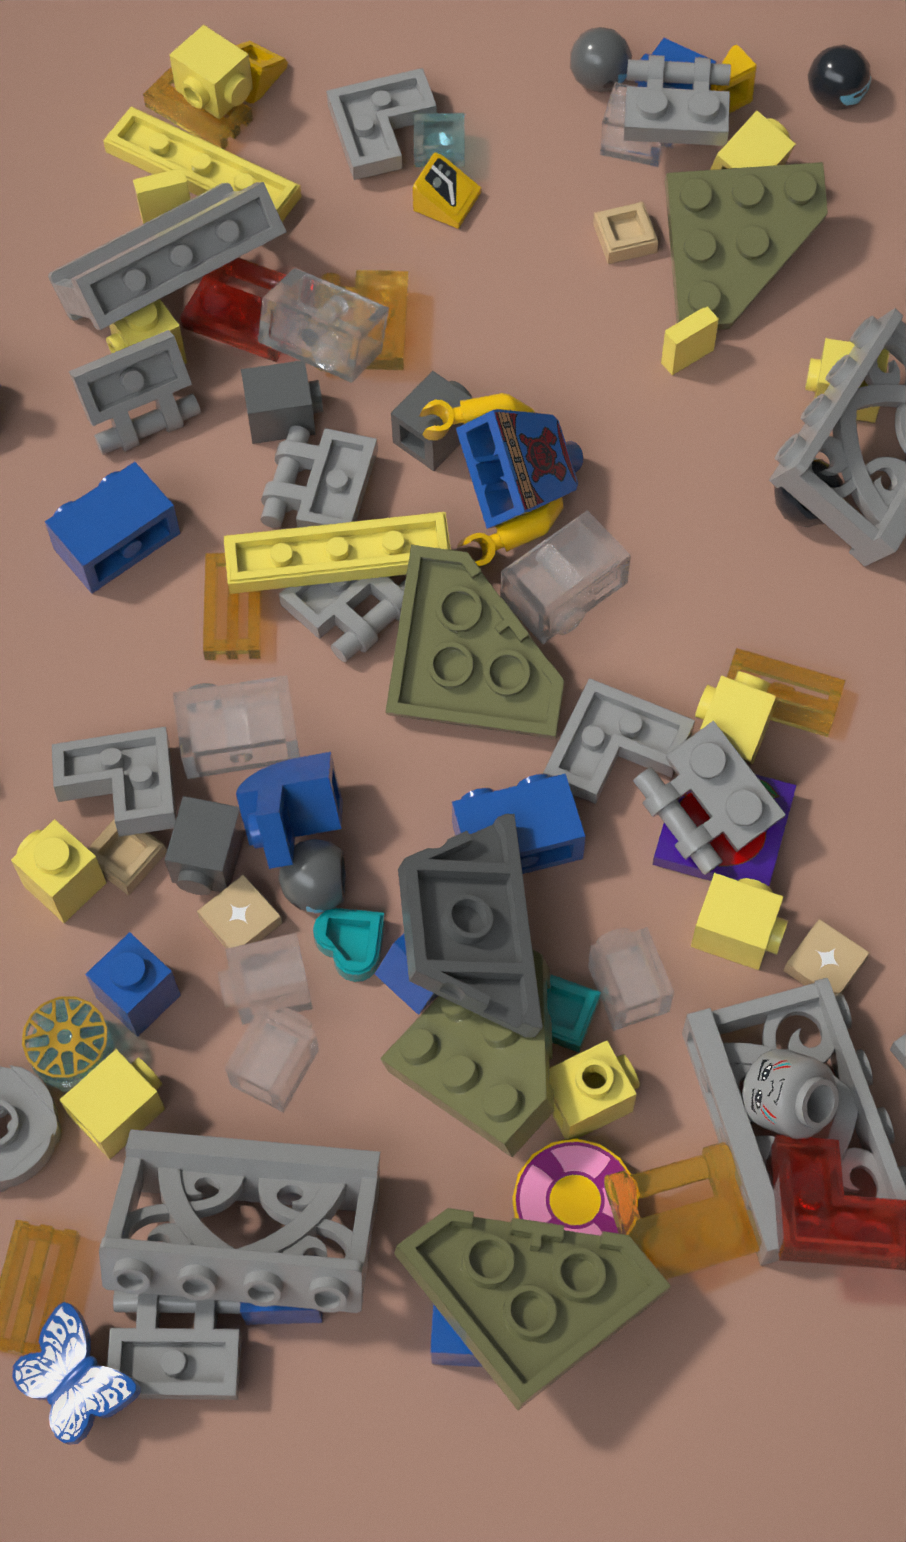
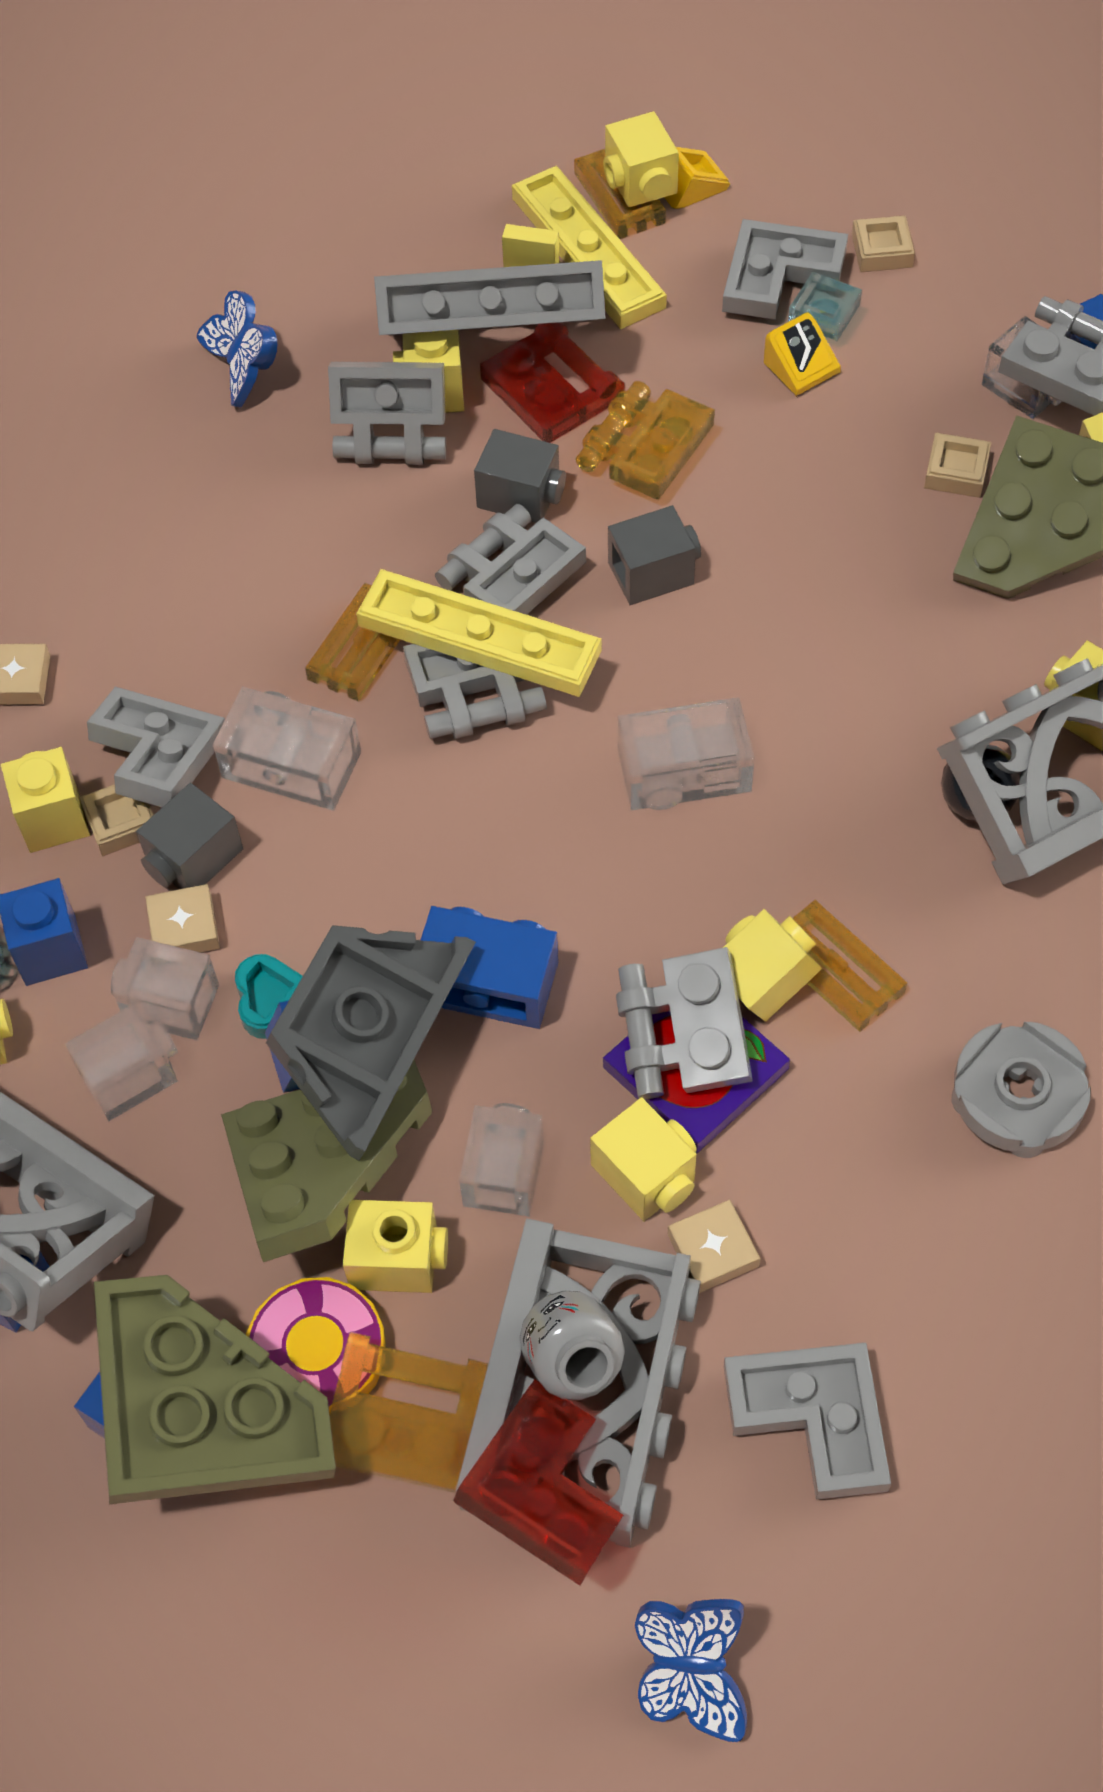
camera: 30 degrees right, 5 degrees down
blue brick [44,461,181,594] -> none
blue brick [236,752,343,869] -> none
clear brick [258,268,389,383] -> none
dark grey piece [278,839,346,913] -> none
olive plate [385,545,564,739] -> none
torso [419,393,583,567] -> none
light grey plate [543,678,695,804] -> none
teal tile [547,974,601,1053] -> none
dark grey piece [570,27,632,92] -> none
light yellow tile [661,306,719,375] -> none
none -> tan tile [852,215,915,272]

